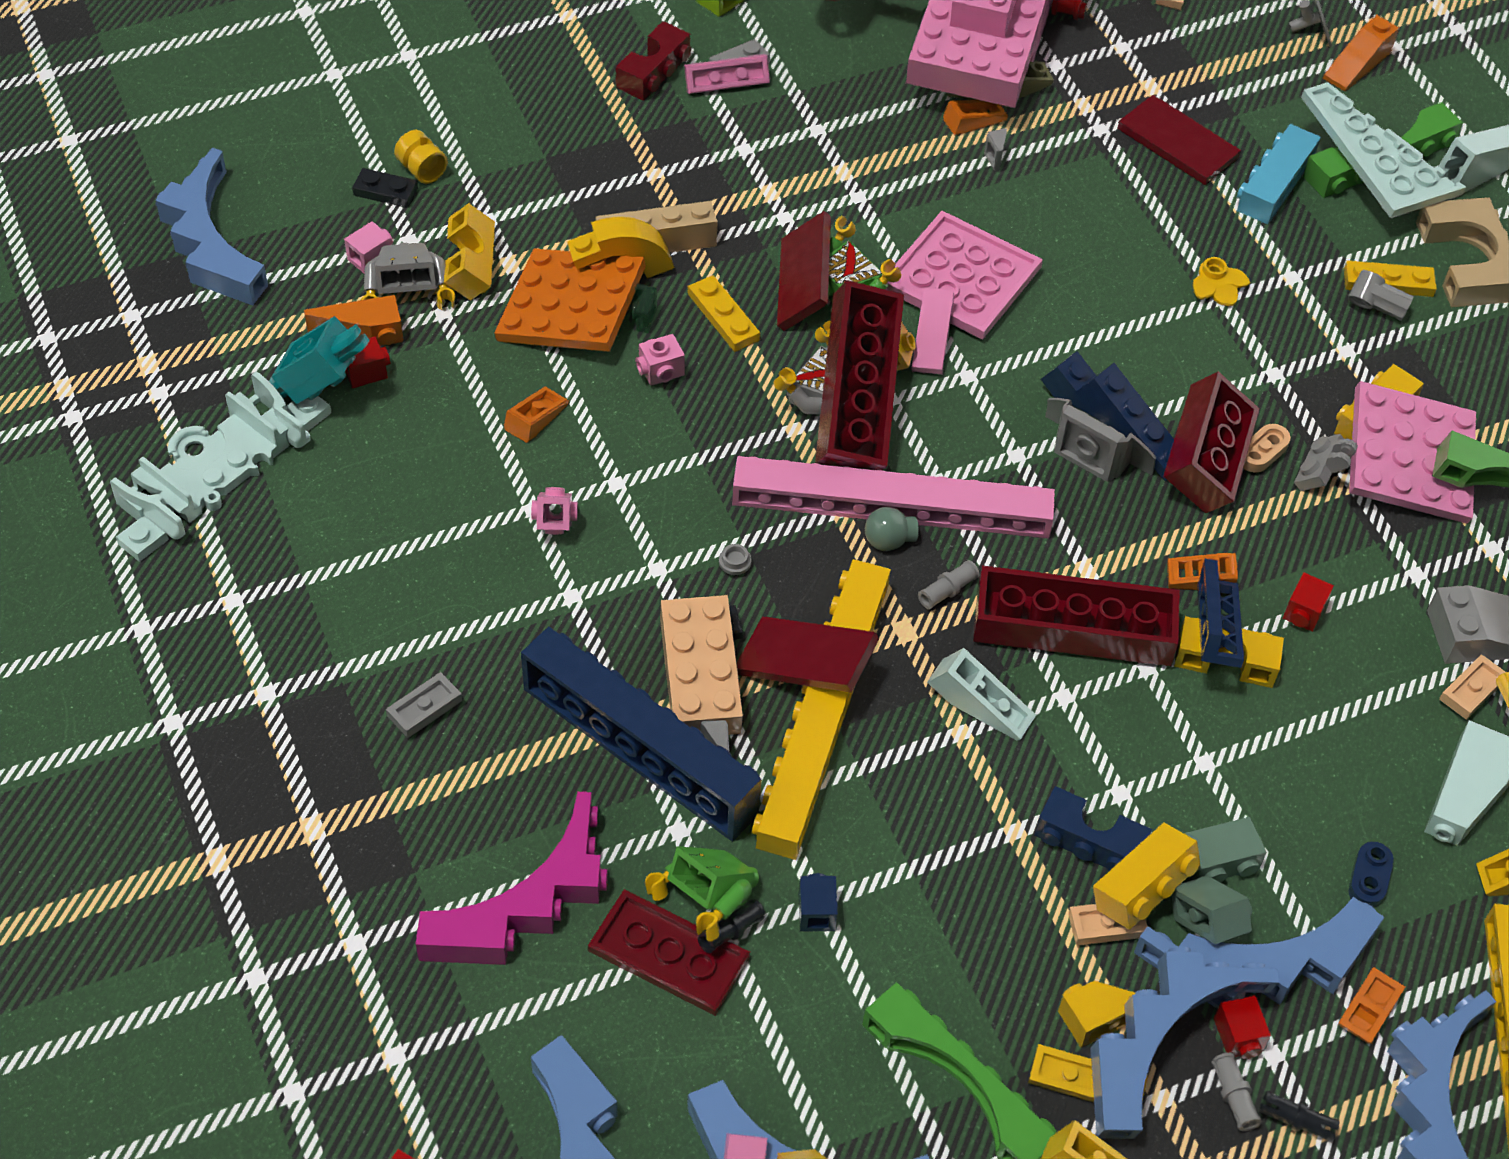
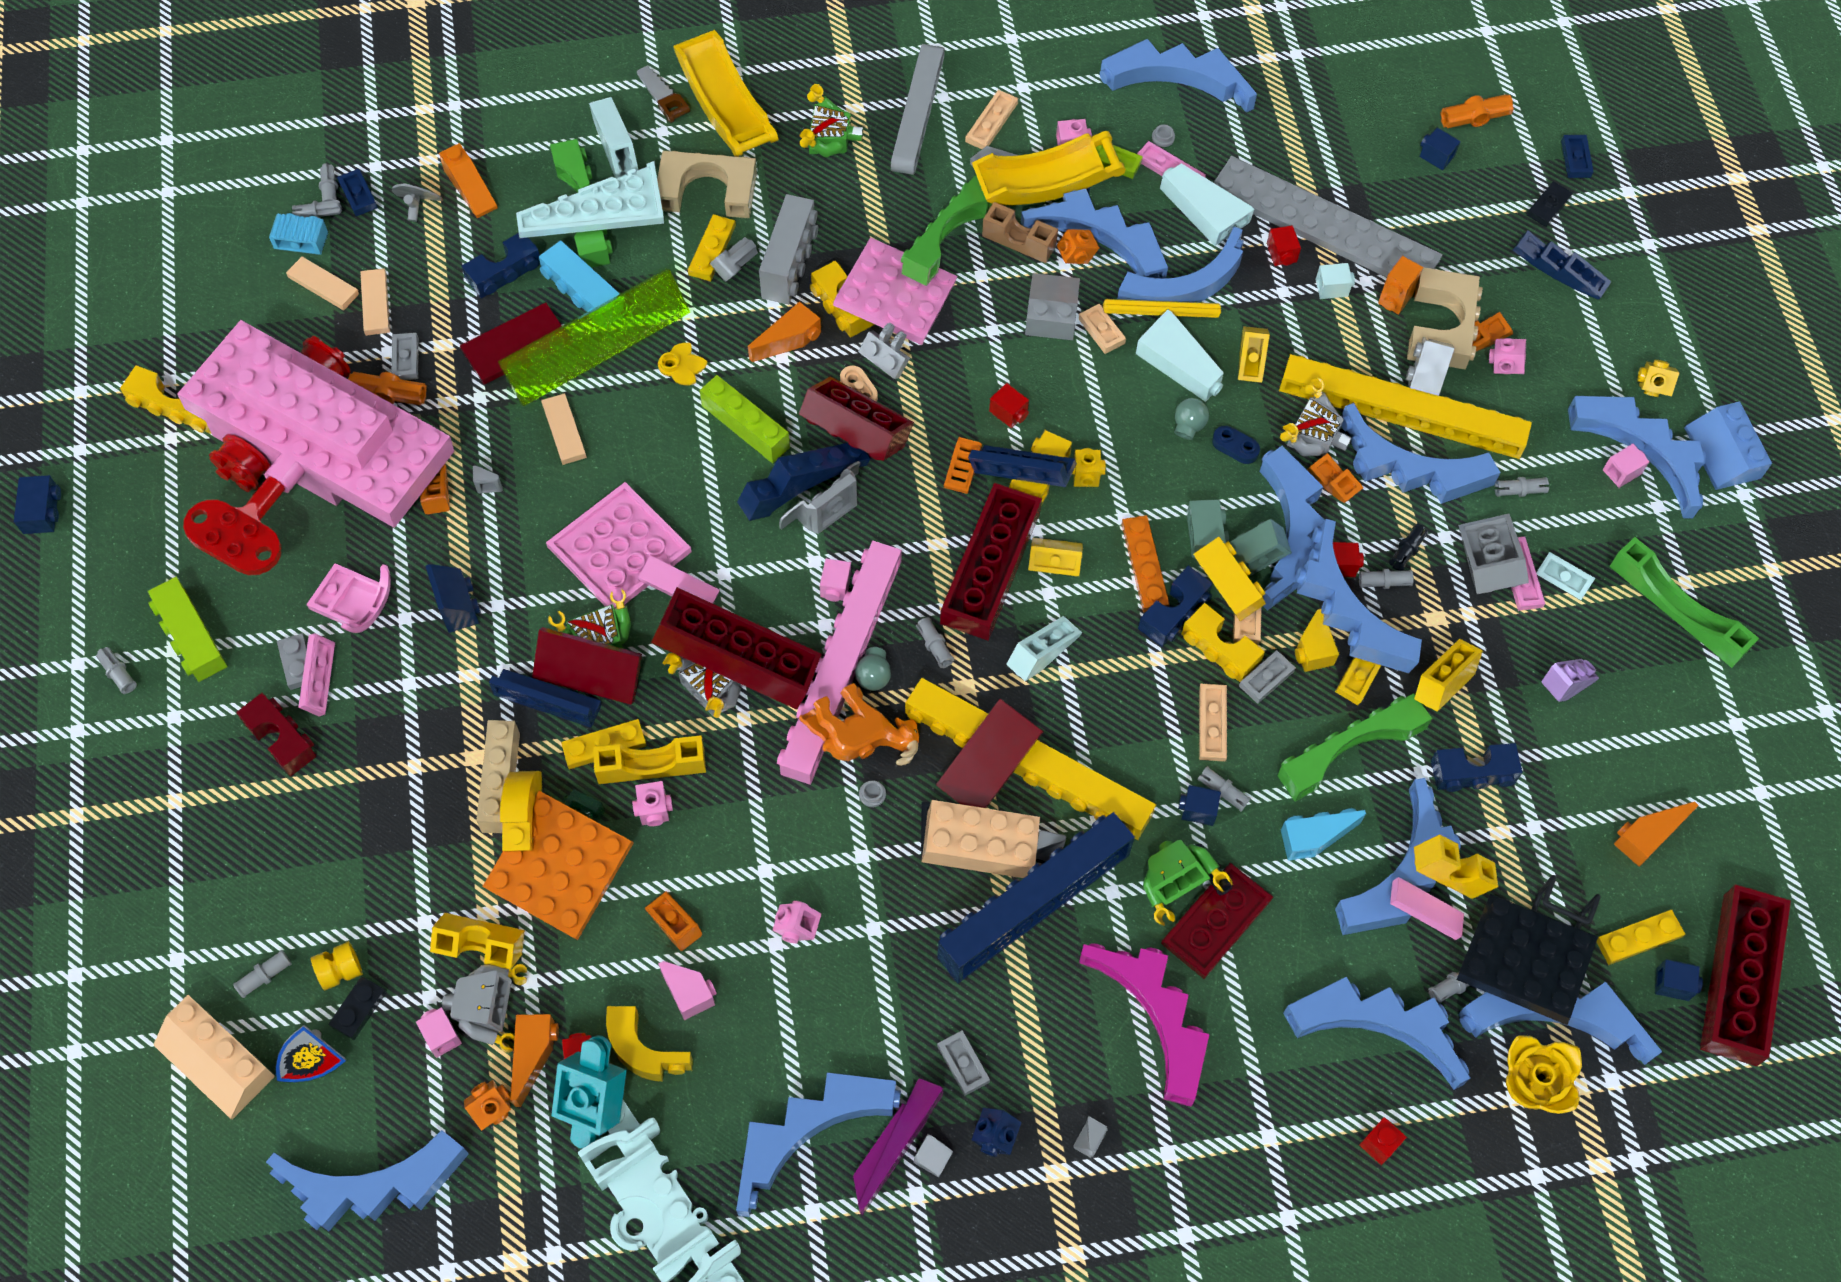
camera: 75 degrees left, 10 degrees up
none -> light nougat slope [153,995,275,1120]
none -> light grey pin [233,950,292,998]
none -> shield [276,1025,346,1082]
none -> bright pink piece [307,564,391,633]
none -> orange piece [348,372,427,406]
none -> light nougat tile [361,268,390,336]
none -> light grey plate [391,333,418,380]
none -> dark blue slope [425,564,481,633]
none -> dark blue arch [461,233,540,299]
none -> orange brick [464,1080,511,1131]
none -> dark blue fence [489,669,602,728]
none -> clear neon green plate [498,268,691,406]
none -> light nougat tile [541,393,587,465]
none -> yellow arch [593,736,706,784]
none -> yellow arch [606,1006,693,1082]
none -> bright pink slope [658,961,717,1020]
none -> lime brick [699,375,790,463]
none -> medium blue arch [736,1073,901,1217]
none -> orange slope [748,301,821,362]
none -> light grey brick [759,194,818,305]
none -> orange animal [799,683,919,766]
none -> bright pink brick [820,558,851,602]
none -> magenta wedge [853,1078,943,1215]
none -> light grey slope [914,1134,953,1177]
none -> dark blue brick [971,1108,1022,1157]
none -> yellow panel [1028,538,1083,576]
none -> yellow brick [1072,448,1106,487]
none -> light grey slope [1074,1117,1107,1158]
none -> orange plate [1121,515,1169,613]
none -> sand green piece [1174,398,1209,440]
none -> yellow arch [1182,603,1265,682]
none -> light grey pin [1197,766,1251,812]
none -> light nougat tile [1199,684,1227,761]
none -> light grey plate [1239,650,1296,704]
none -> torso [1280,378,1352,457]
none -> medium azure slope [1281,808,1366,861]

